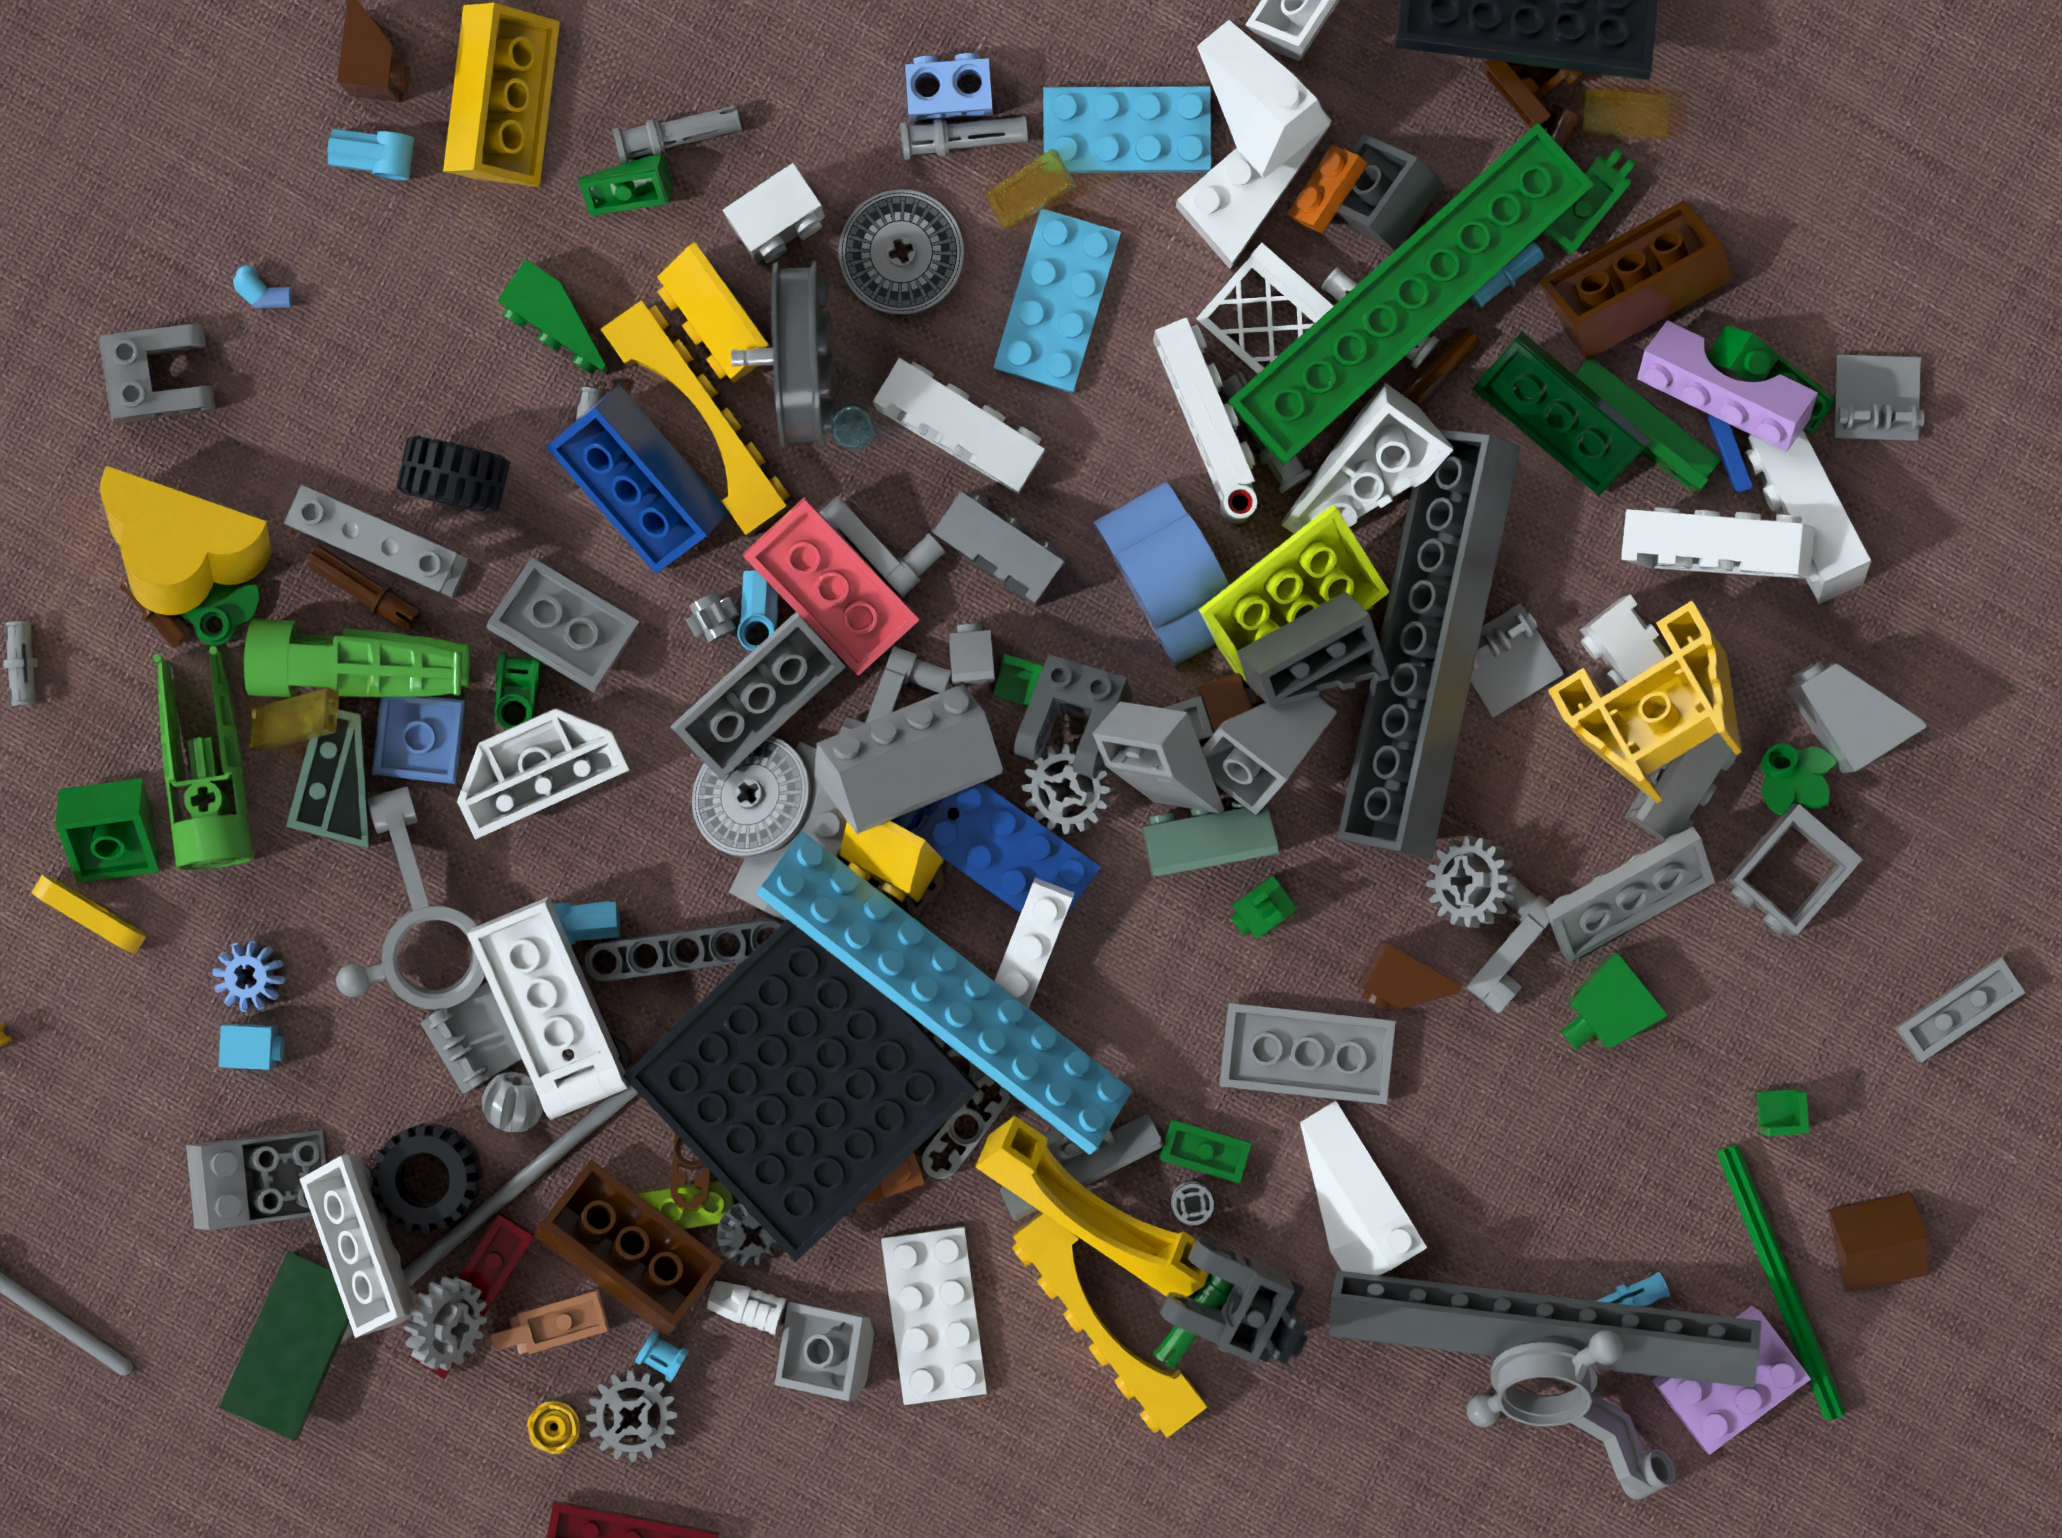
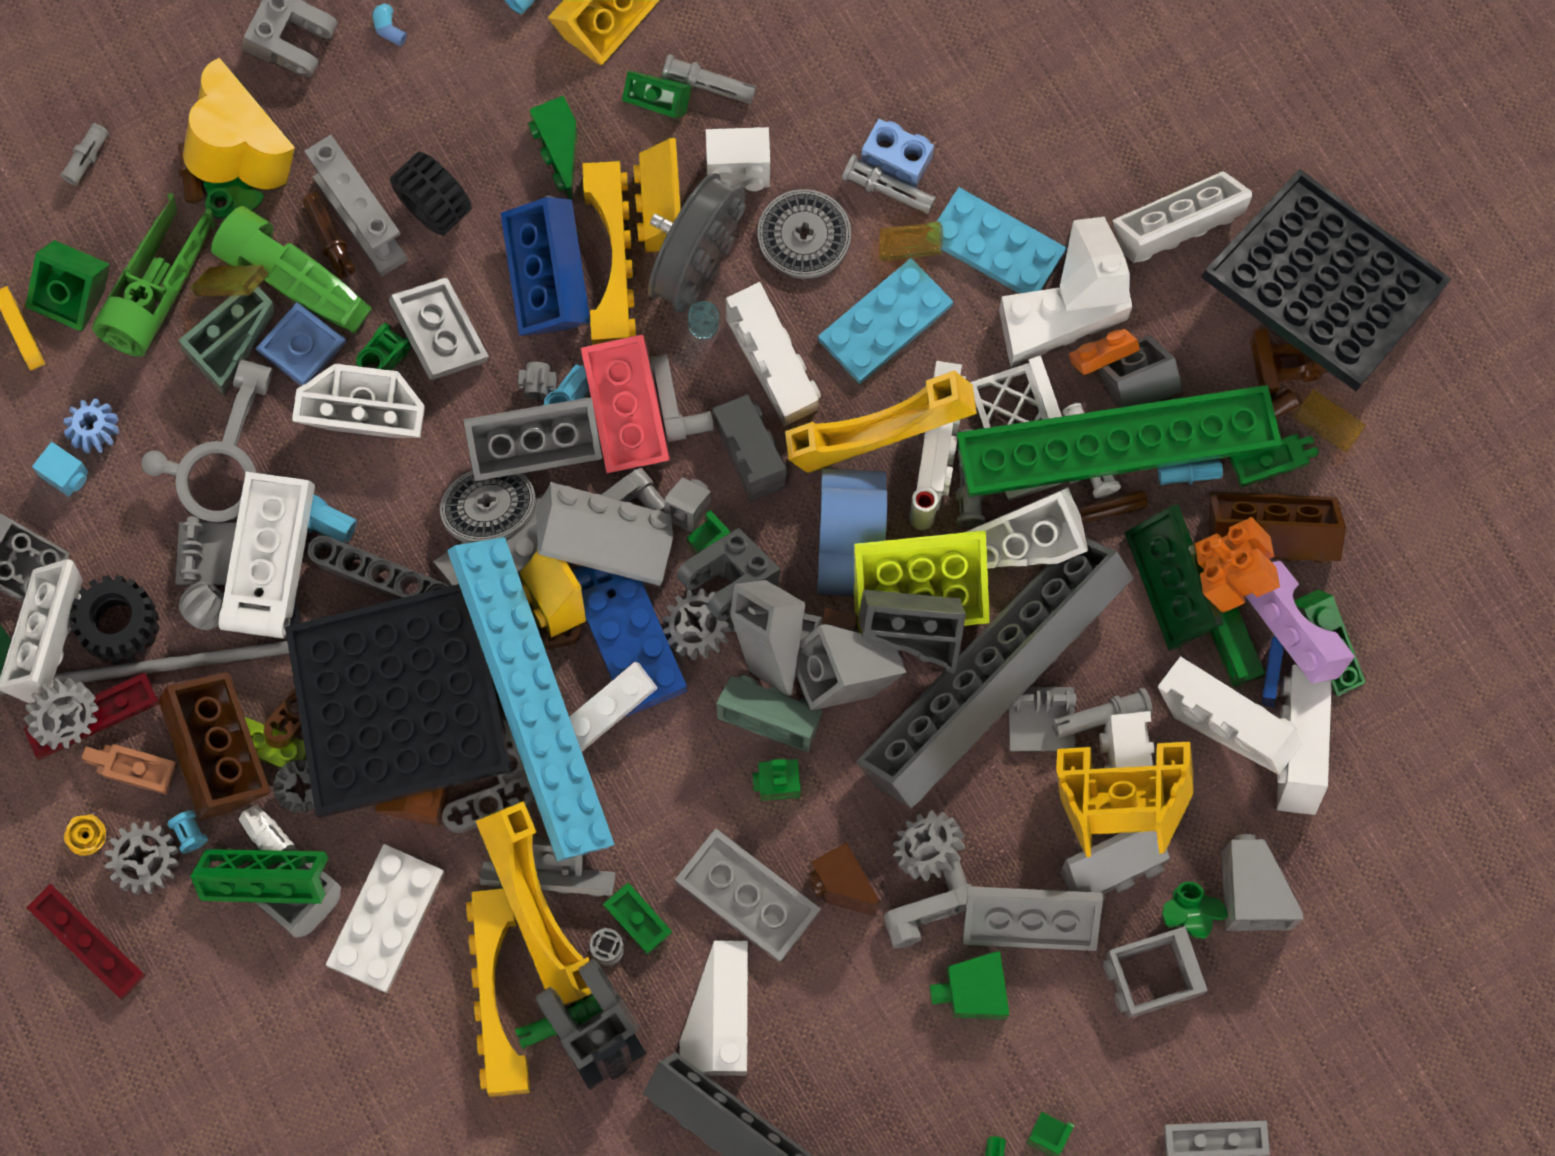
camera: 30 degrees right, 15 degrees down
light grey hinge [1834,355,1924,441] -> none
none -> green fence [190,849,328,904]
none -> yellow arch [785,370,977,473]
none -> light grey pin [1052,688,1153,739]
none -> orange brick [1195,517,1280,613]

